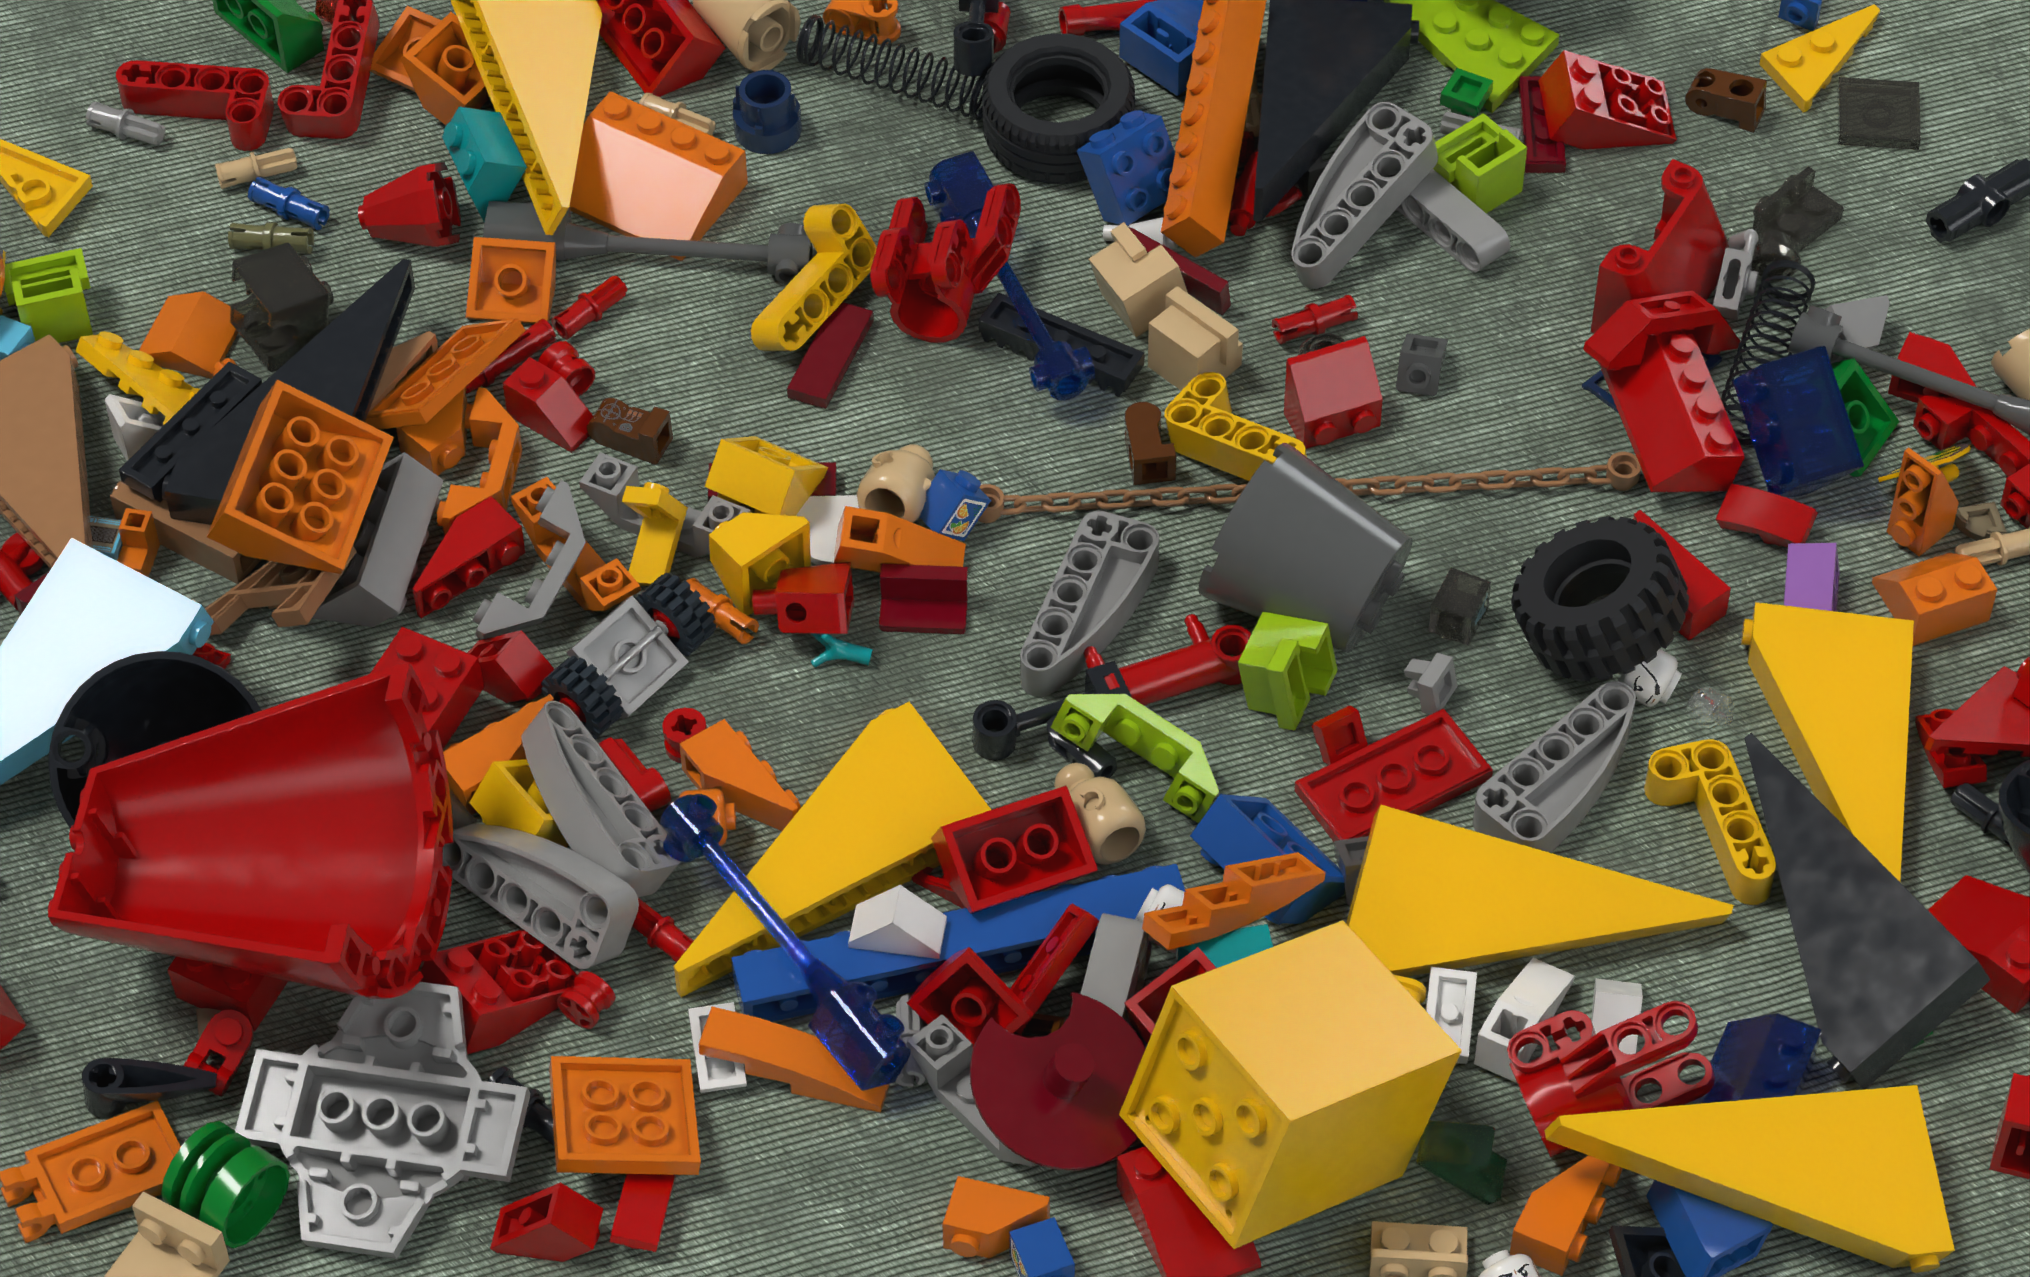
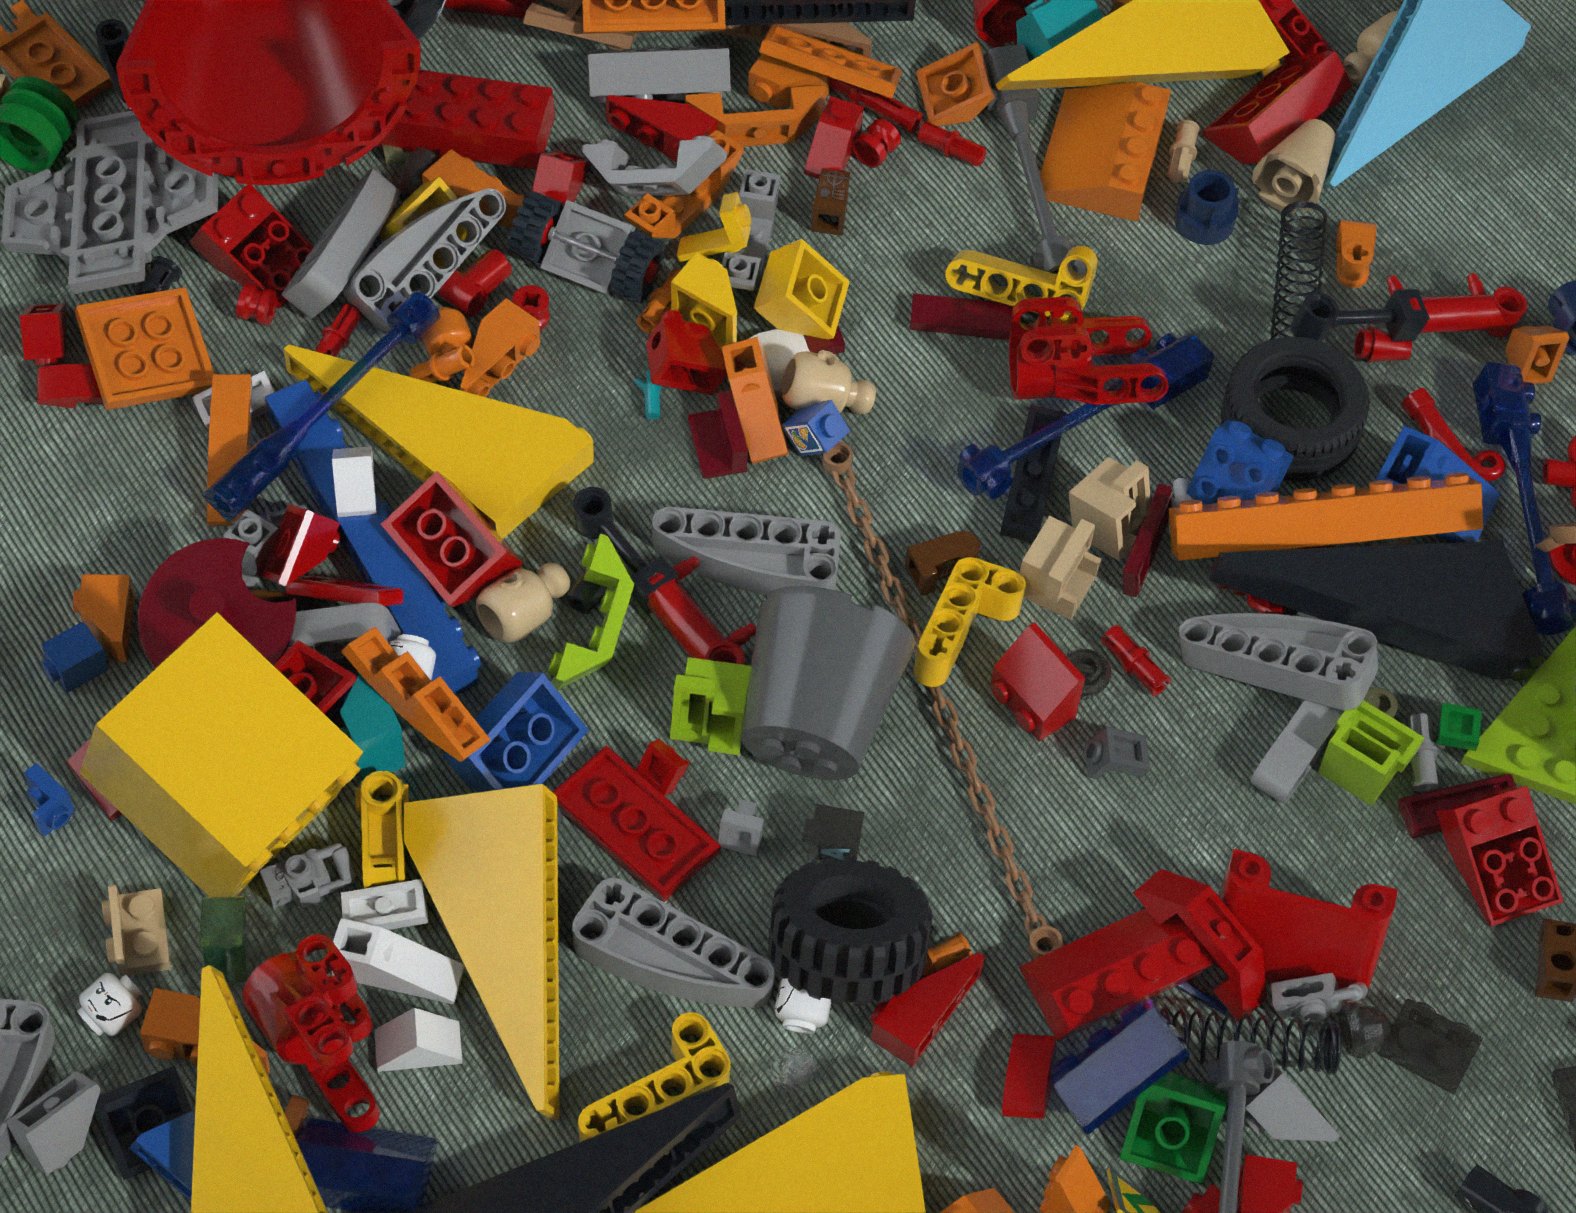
camera: 70 degrees right, 5 degrees up
medium lavender hinge [1784,543,1840,612] -> none
none -> orange axle [409,345,475,383]

